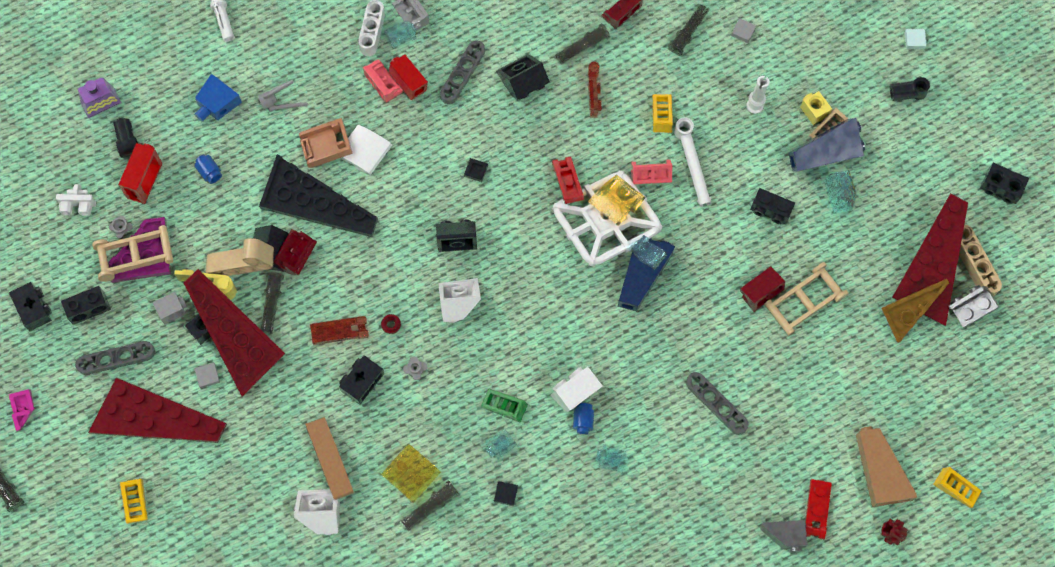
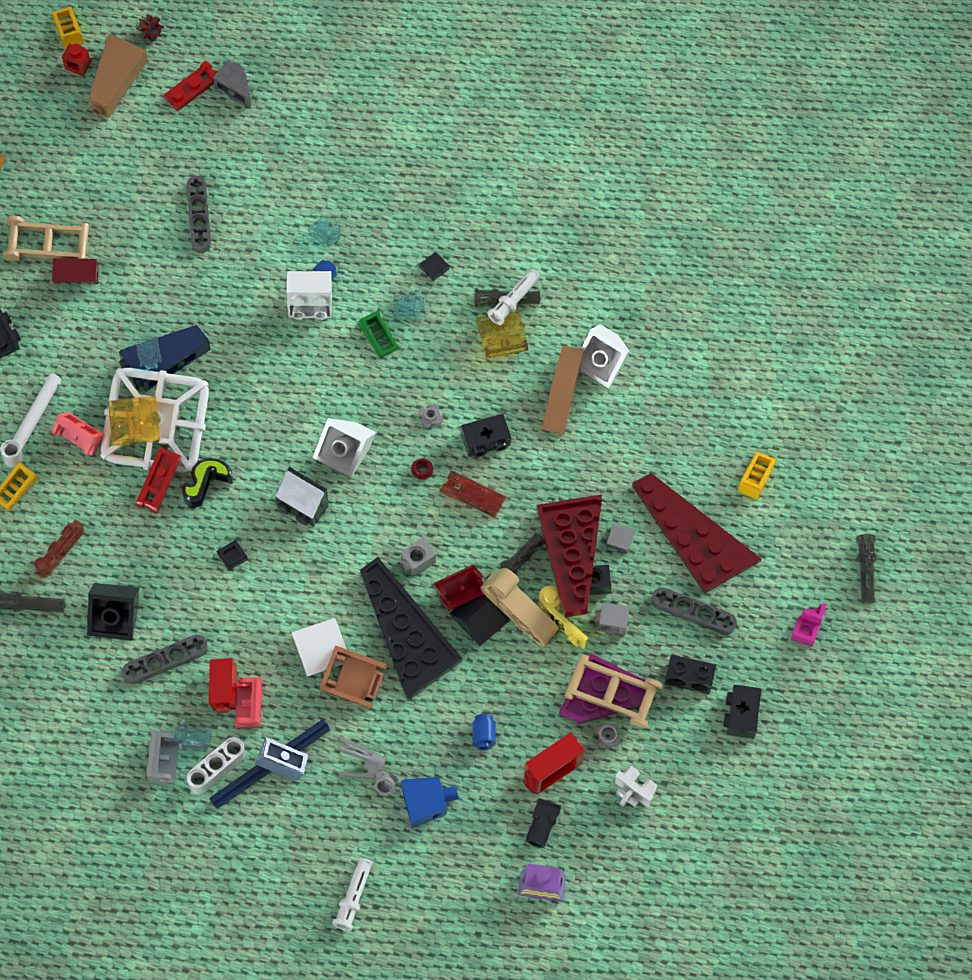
camera: 145 degrees left, 5 degrees down
none -> red brick [62,43,93,76]
none -> black animal [182,458,233,508]
none -> dark blue axle [210,720,330,809]
none -> sand blue slope [255,737,308,780]
none -> light grey plate [374,771,399,795]
none -> light grey brick [400,538,436,577]
none -> white pin [487,268,541,325]

